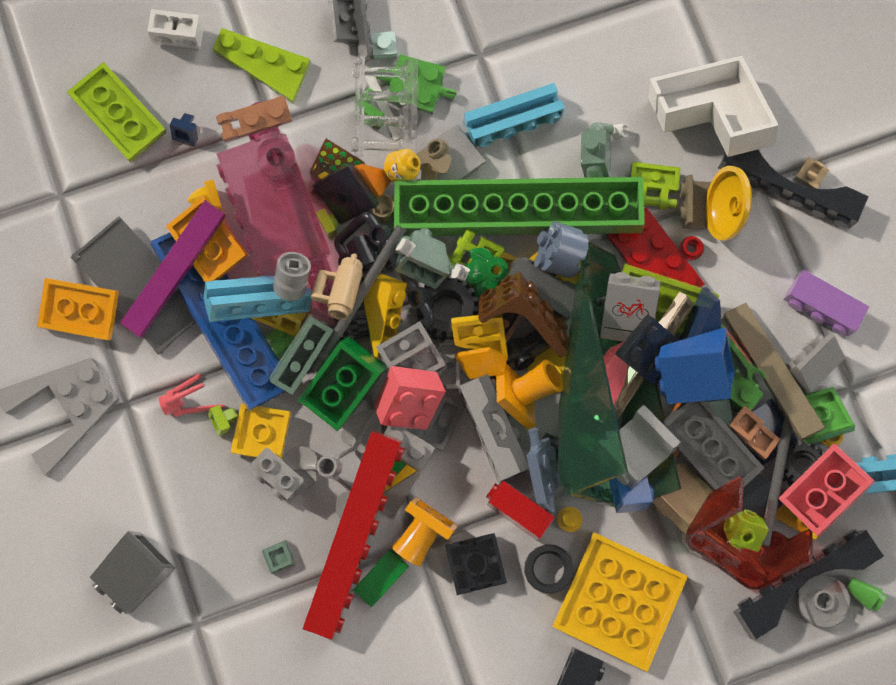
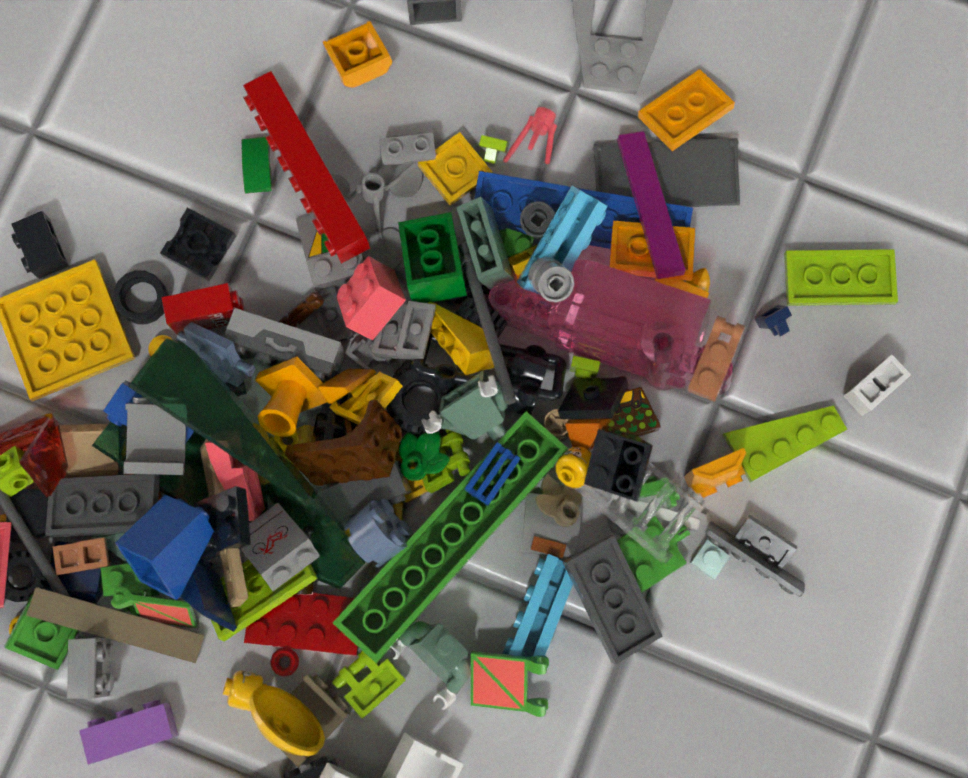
camera: 135 degrees right, 0 degrees up
sand green tile [262,540,296,574] -> none
tan piece [311,254,363,320] -> none
light orange plant [391,497,458,567] -> none
none -> yellow head [222,670,267,711]
none -> reddish brown axle [279,292,324,328]
none -> light orange slope [322,21,392,87]
none -> blue tile [465,442,521,506]
none -> flag [471,651,549,717]
none -> dark grey wheel [520,202,555,238]
none -> dark orange piece [530,536,567,558]
none -> dark grey plate [563,535,663,664]
none -> black slope [584,428,653,502]
none -> light orange slope [684,448,746,499]

